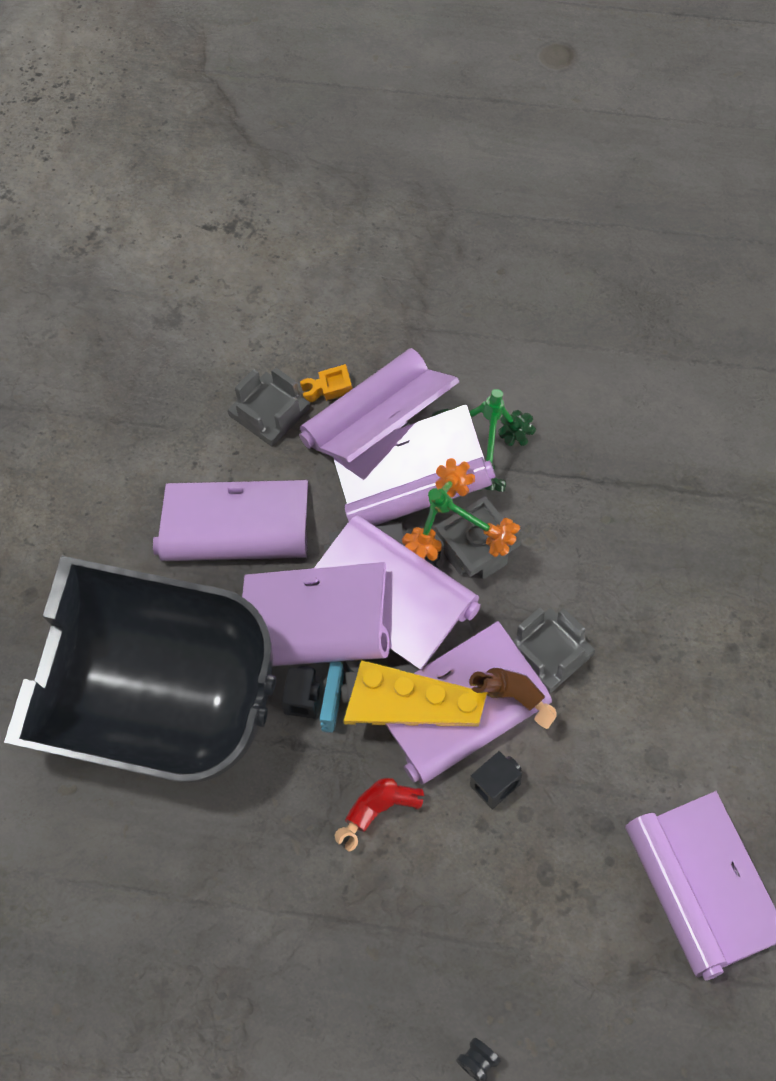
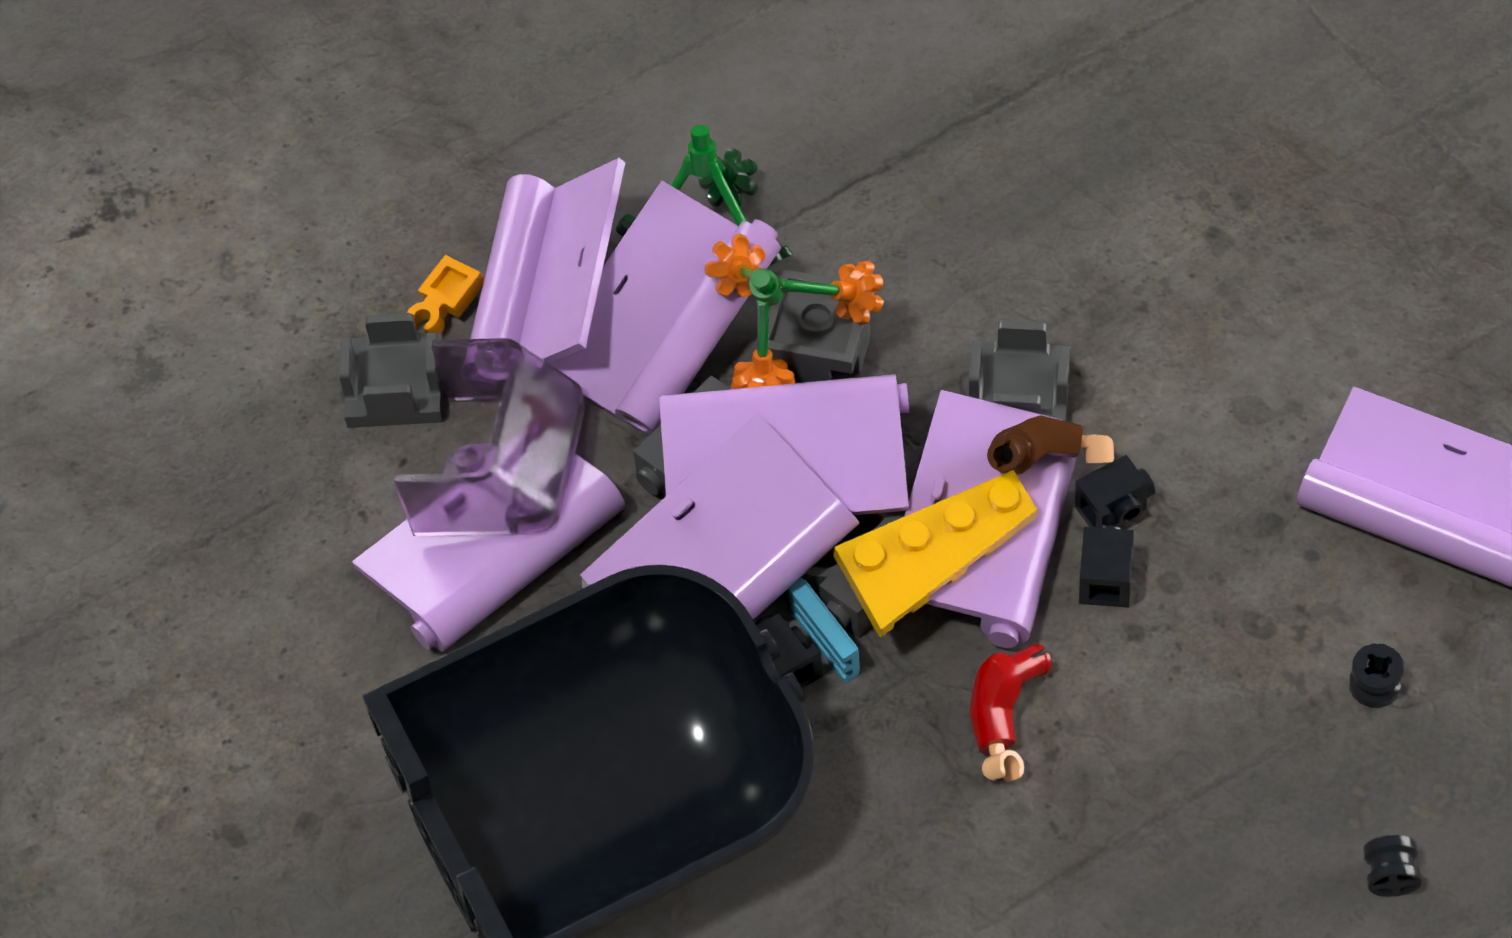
camera: 40 degrees left, 5 degrees down
none -> clear purple windscreen [394,338,585,536]
none -> black brick [1075,455,1156,528]
none -> black wheel [1349,643,1404,708]

